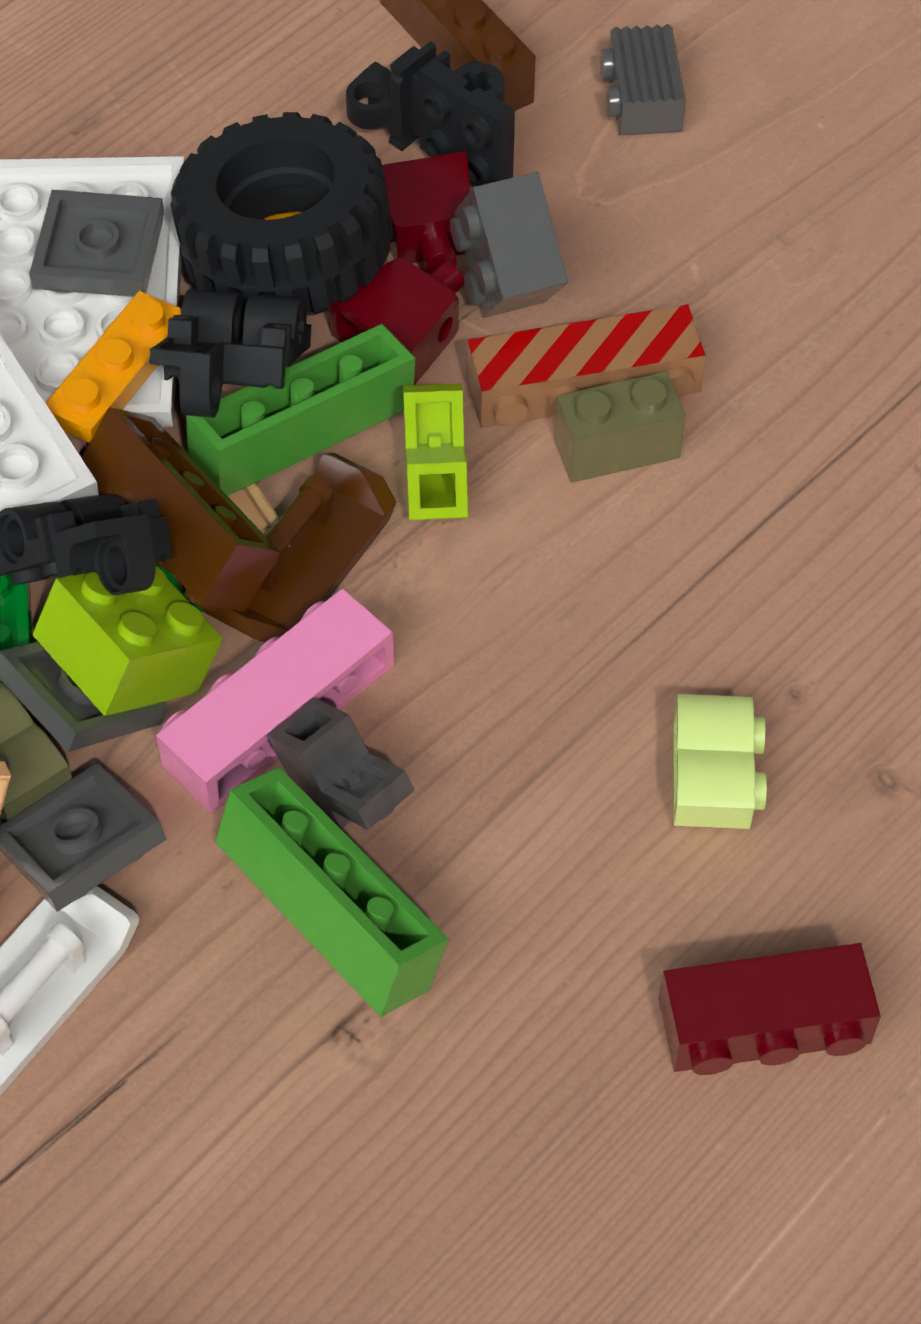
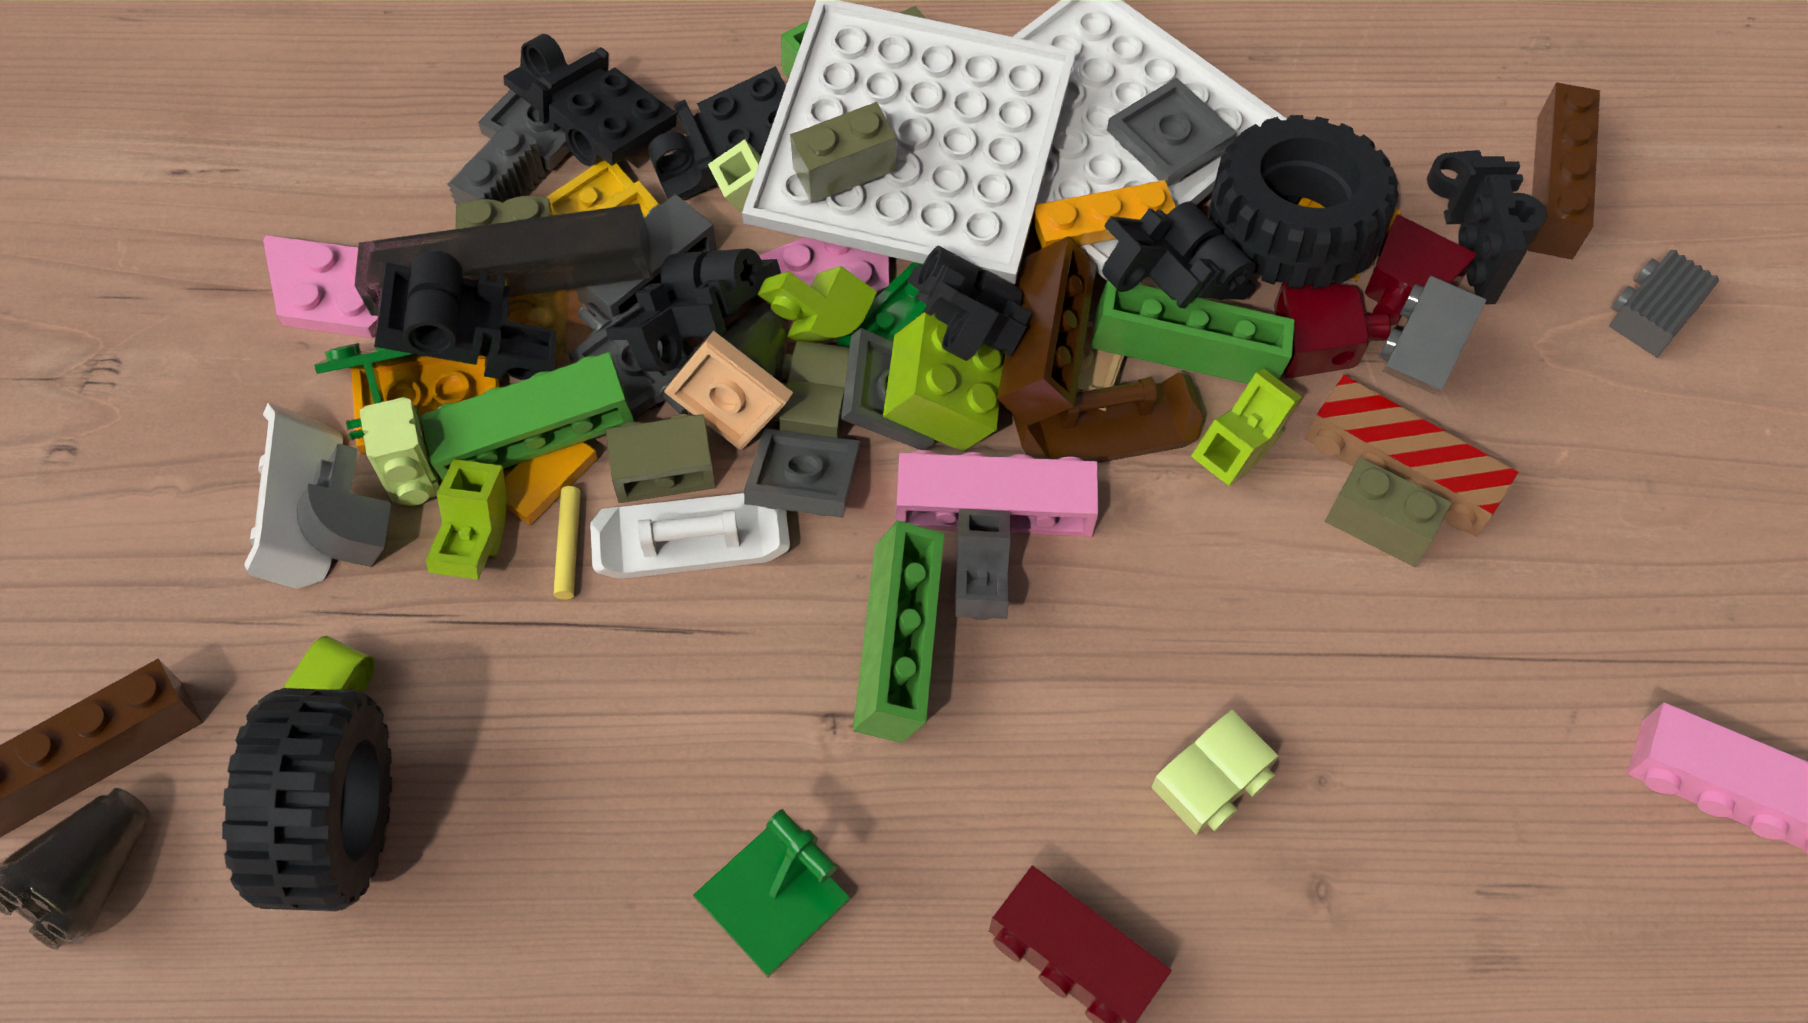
camera: 45 degrees right, 5 degrees up
none -> green plate [693,809,850,978]

